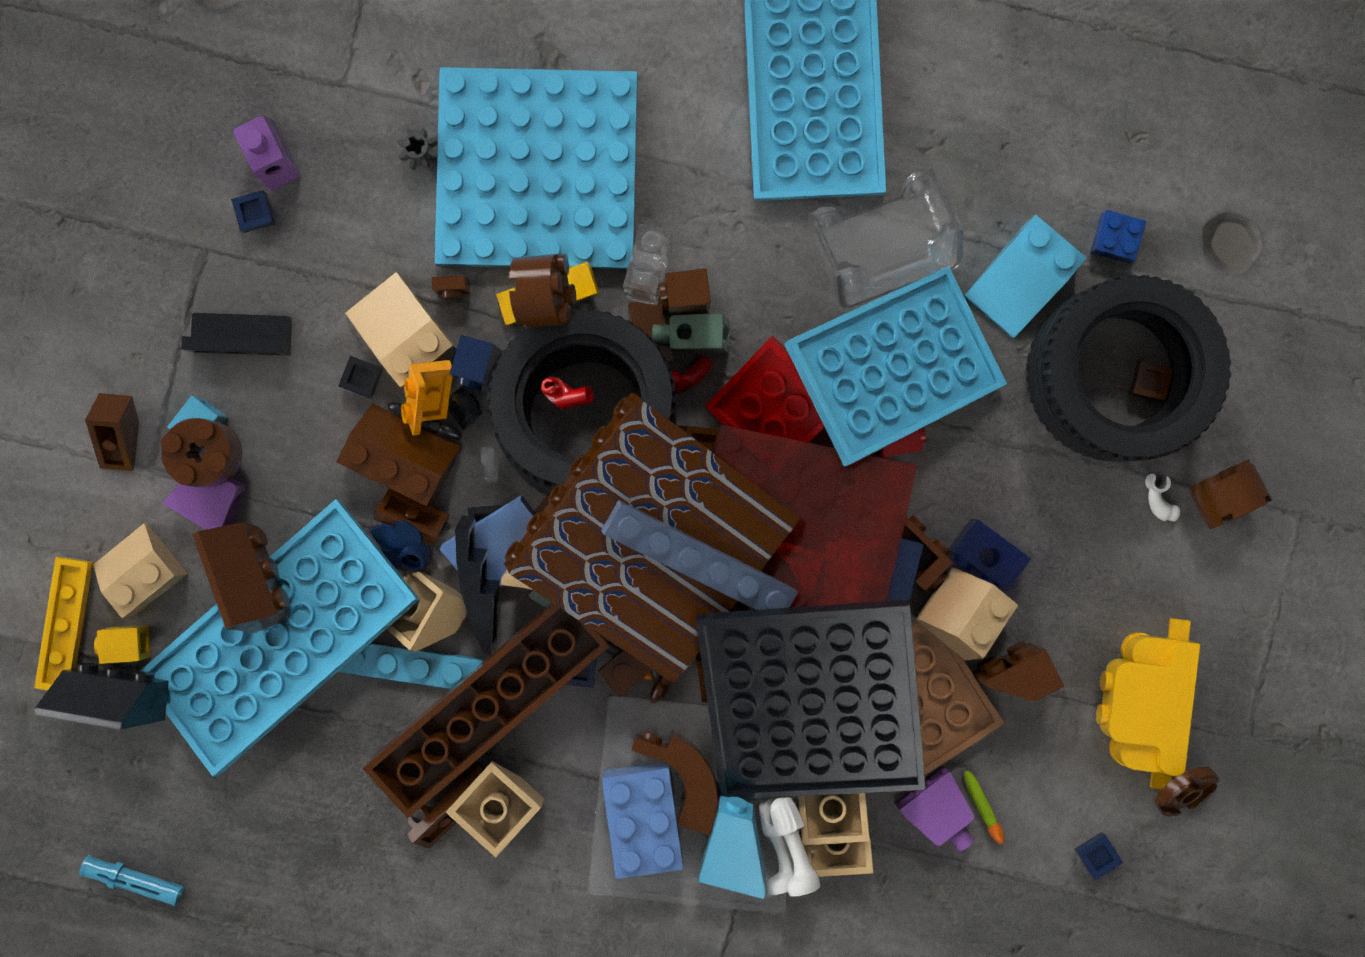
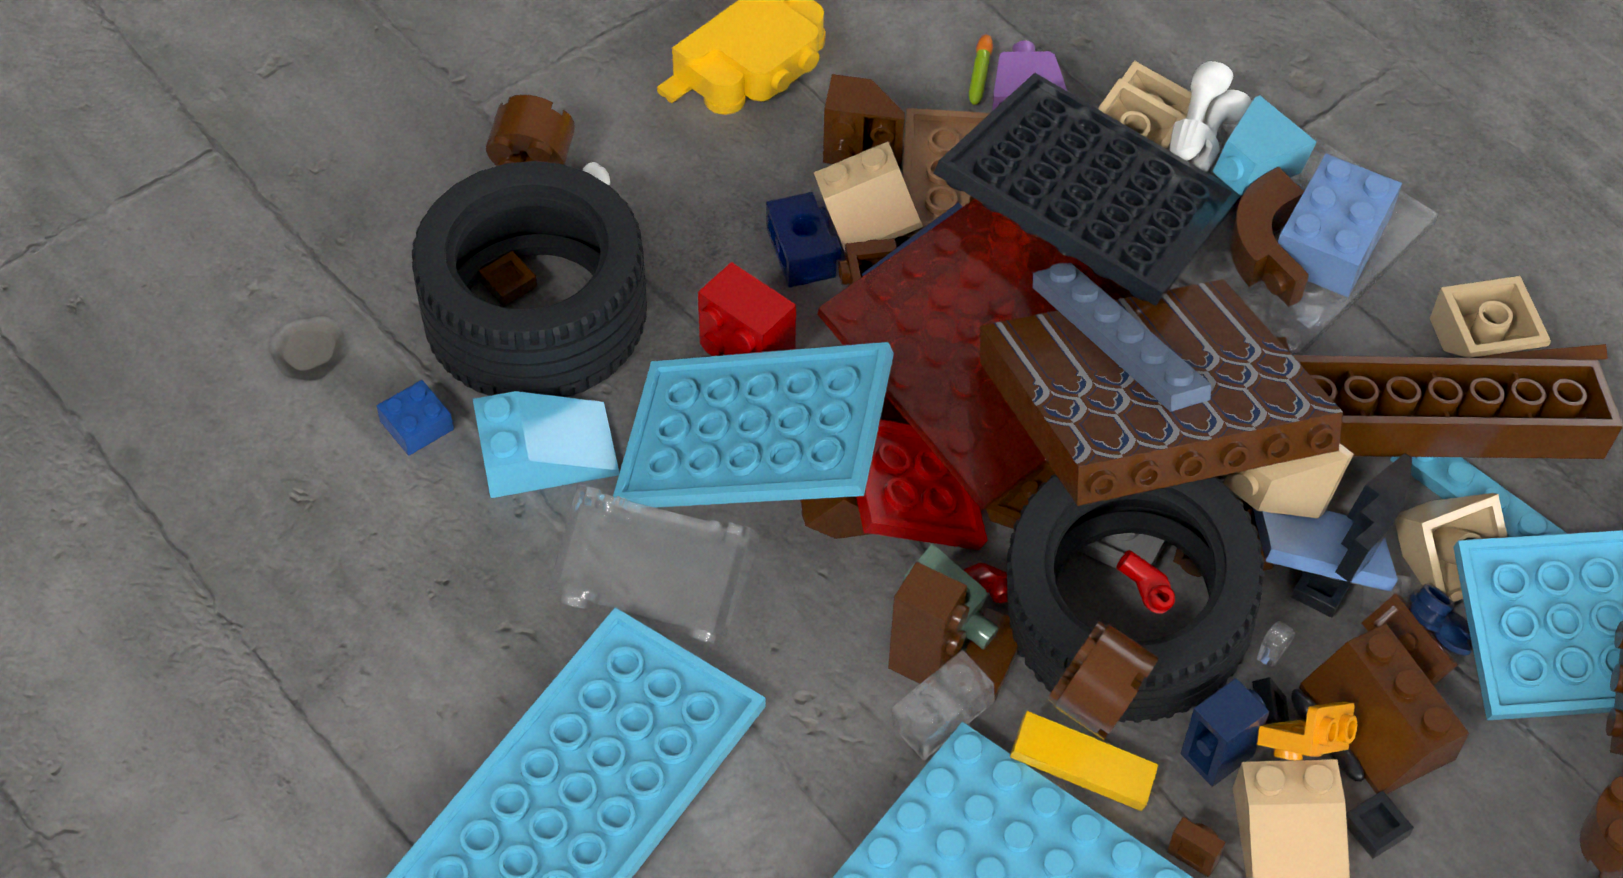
camera: 145 degrees left, 35 degrees down
none -> red brick [698,262,796,356]

